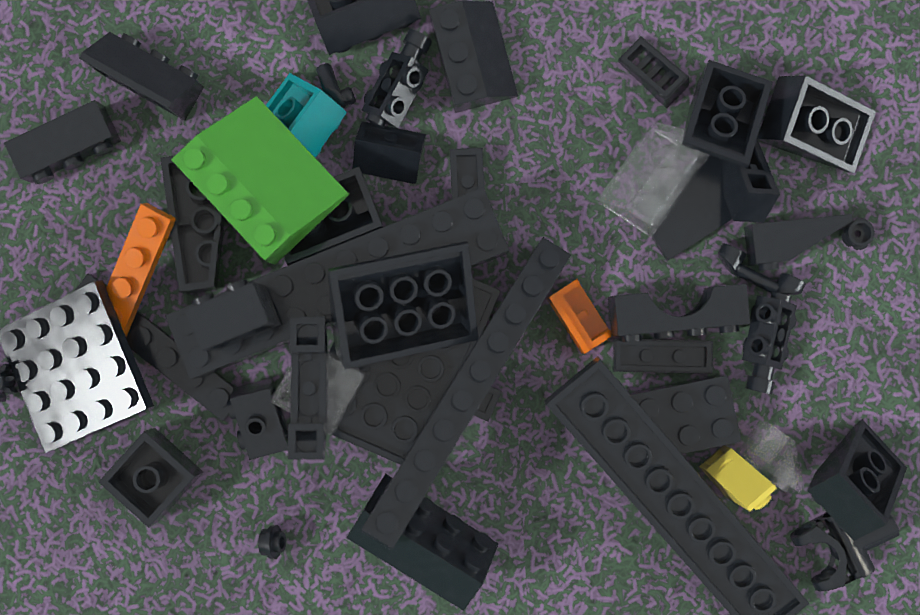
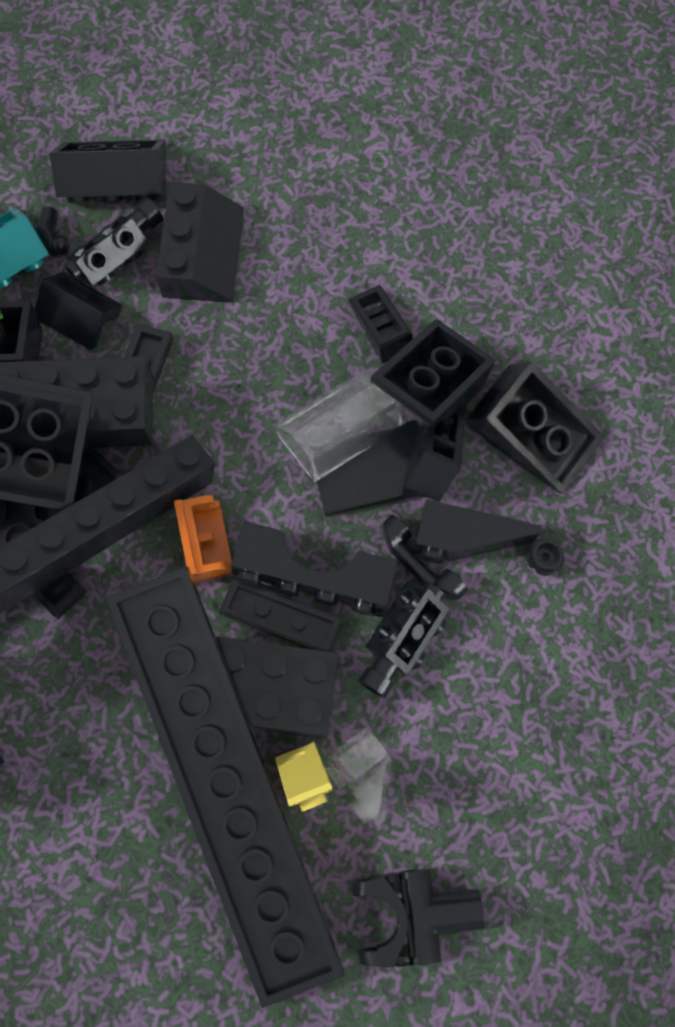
camera: 20 degrees right, 15 degrees down
black slope [807,419,907,541] -> none

